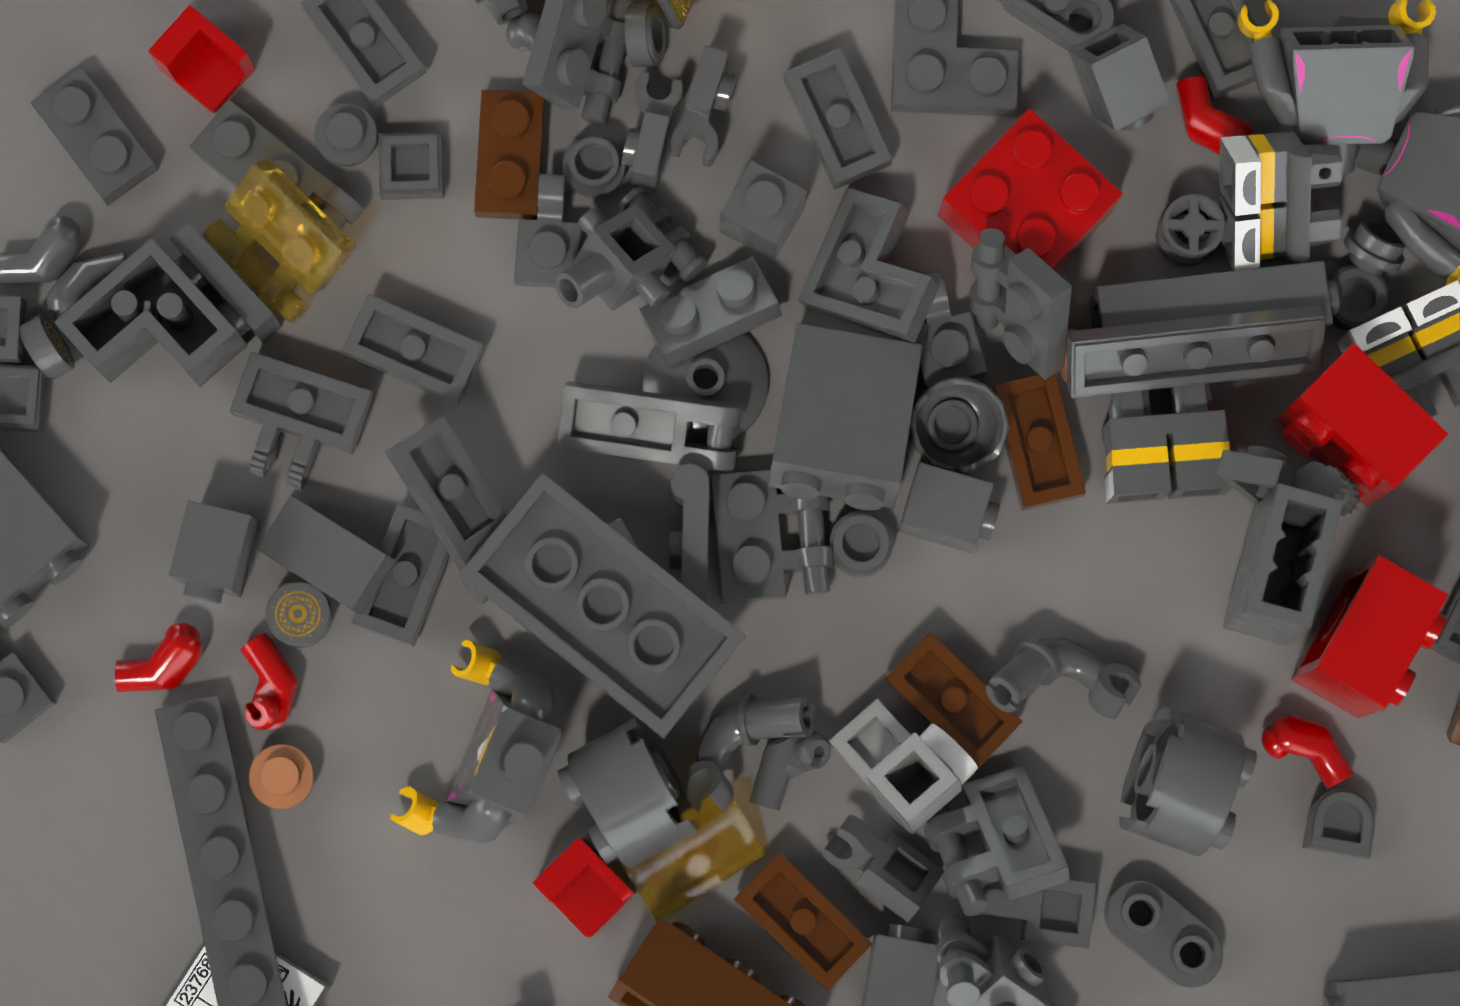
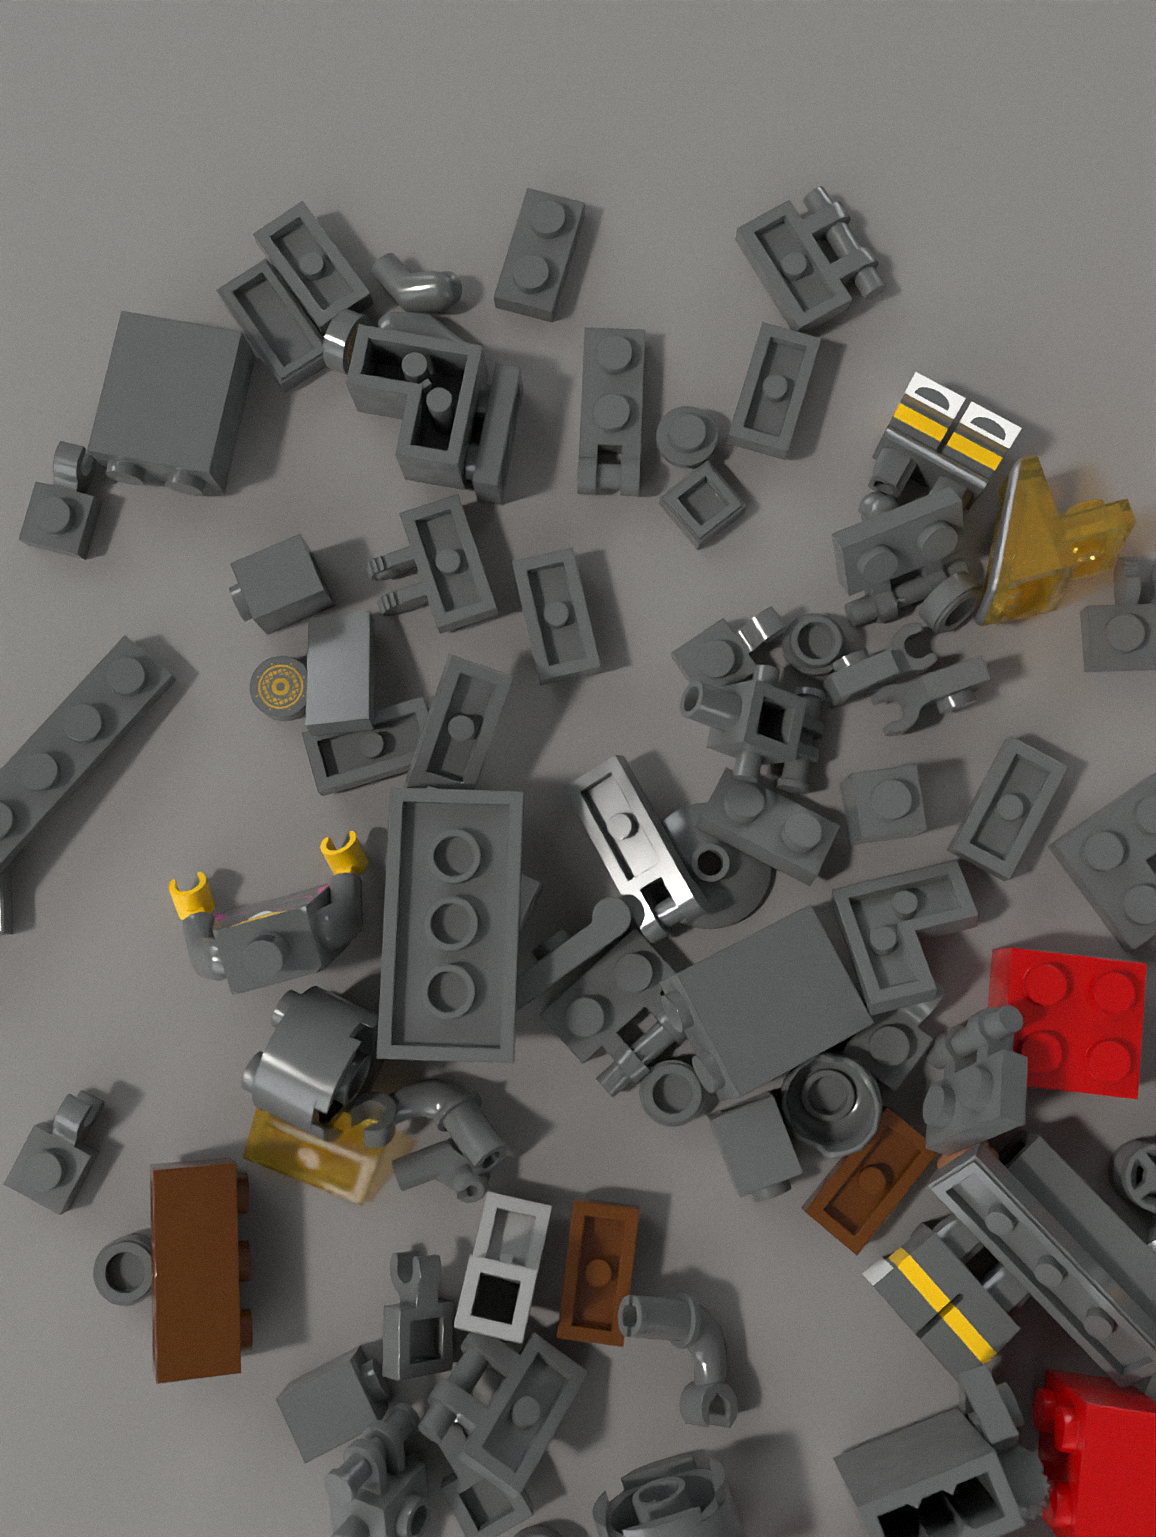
camera: 65 degrees right, 0 degrees up
red arm [115,623,202,692] -> none
red panel [148,5,255,113] -> none
clear yellow plate [203,157,356,324] -> none
red arm [240,632,298,730] -> none
nougat plate [249,744,315,809] -> none
reddish brown plate [474,90,545,220] -> none
red panel [532,837,635,937] -> none
reddish brown plate [734,852,872,991] -> none
white tile [919,723,978,785] -> none

